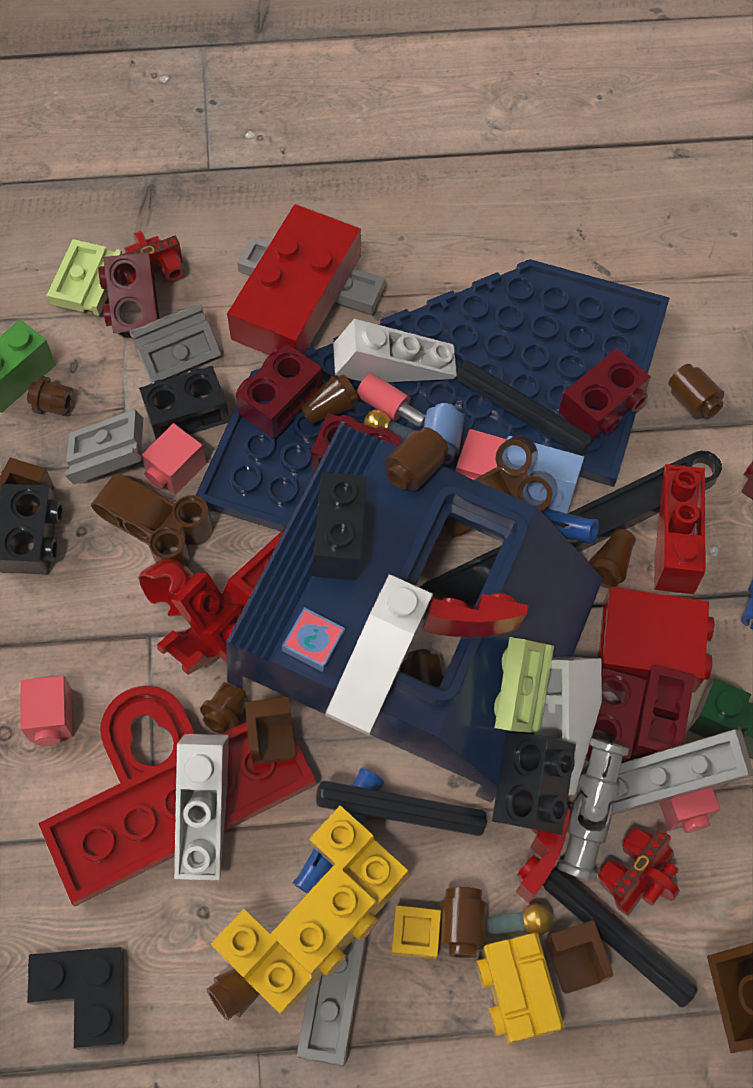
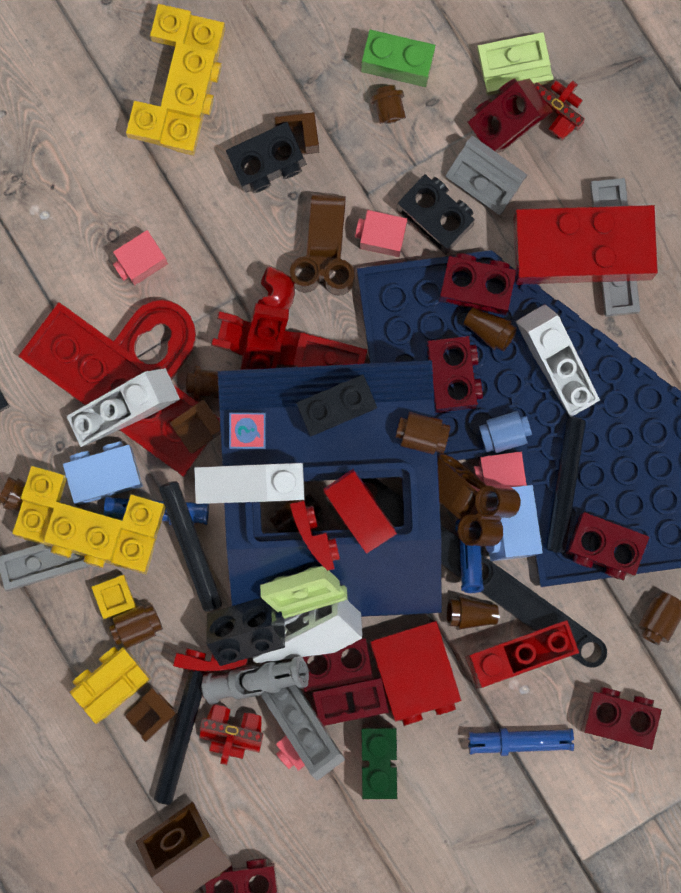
camera: 65 degrees right, 20 degrees up
light grey plate [65,409,144,484] -> none
coral piece [357,373,426,427] -> none
piece [364,409,416,442] -> none
piece [486,903,553,936] -> none
none -> light blue brick [63,441,143,506]
none -> red slope [323,469,397,553]

